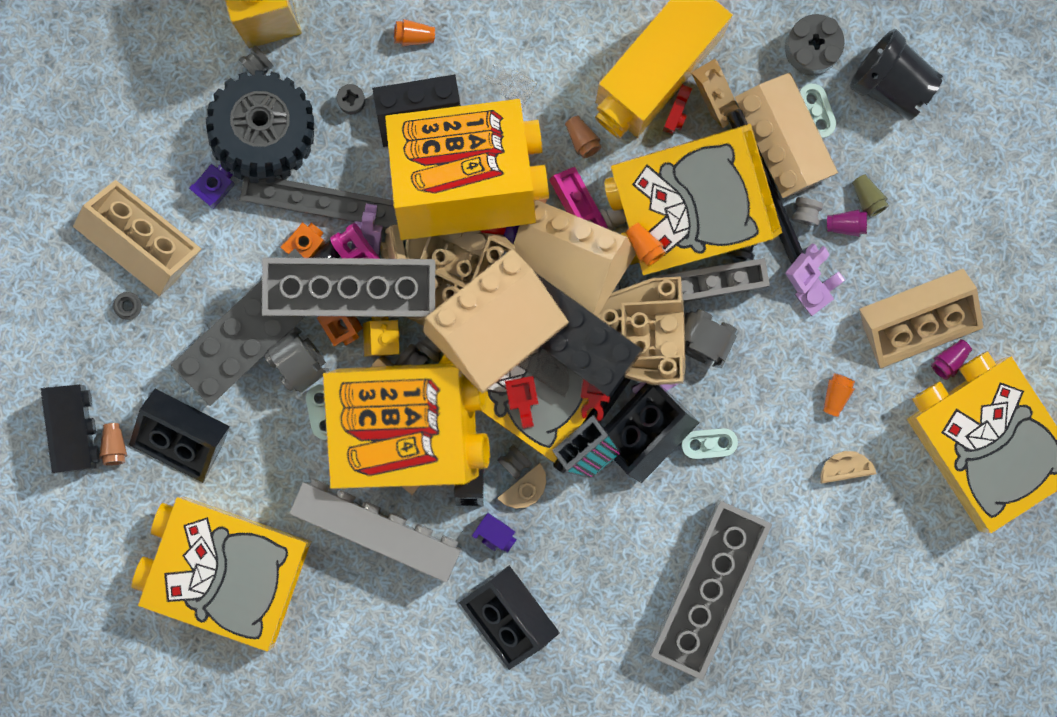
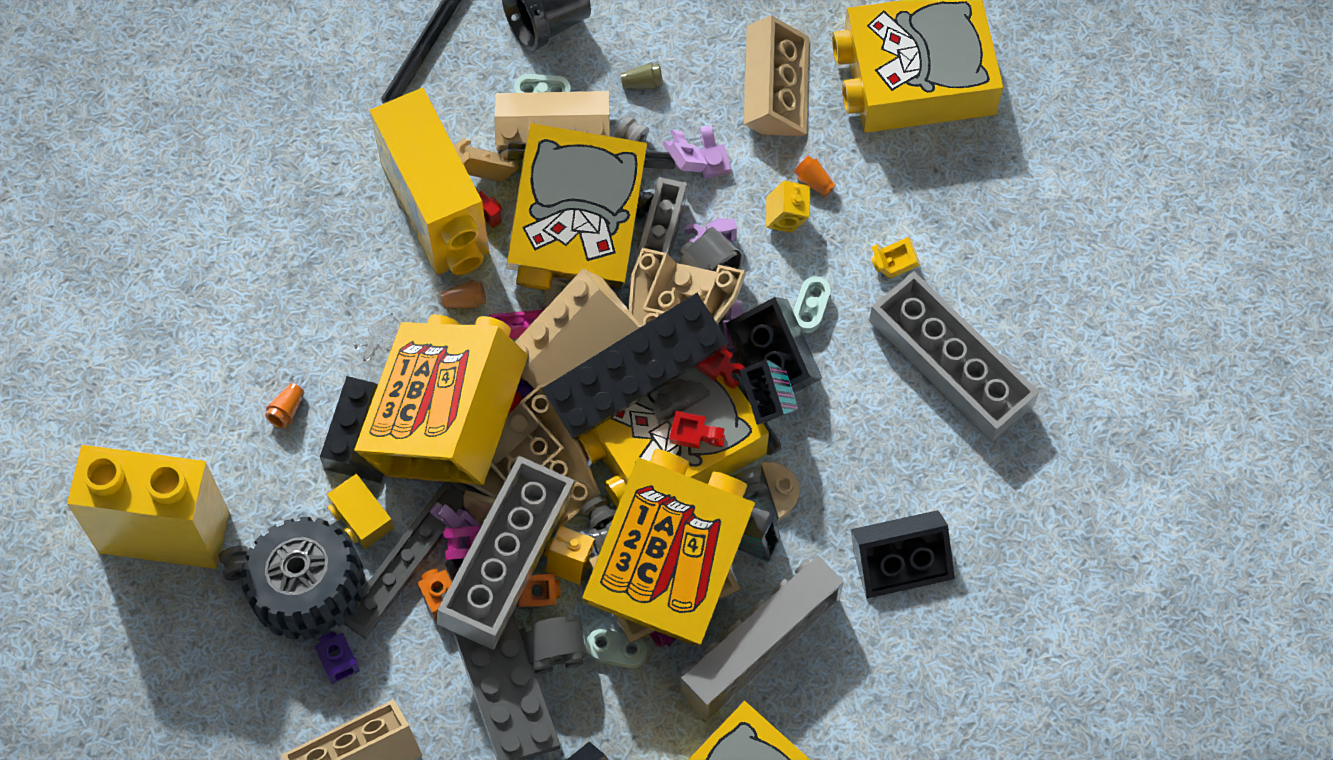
camera: 65 degrees left, 20 degrees down
dark grey wheel [337,84,366,115] -> none
tan slope [423,249,568,394] -> none
dark purple brick [472,512,517,553] -> none
orange cone [626,223,666,266] -> none
dark grey brick [785,14,845,76] -> none
tan plate [820,451,877,484] -> none
magenta cone [827,209,867,237] -> none
magenta cone [931,339,972,380] -> none
none -> yellow brick [327,474,394,550]
none -> lavender plate [685,218,737,243]
none -> yellow head [766,180,810,233]
none -> yellow bracket [871,237,921,279]

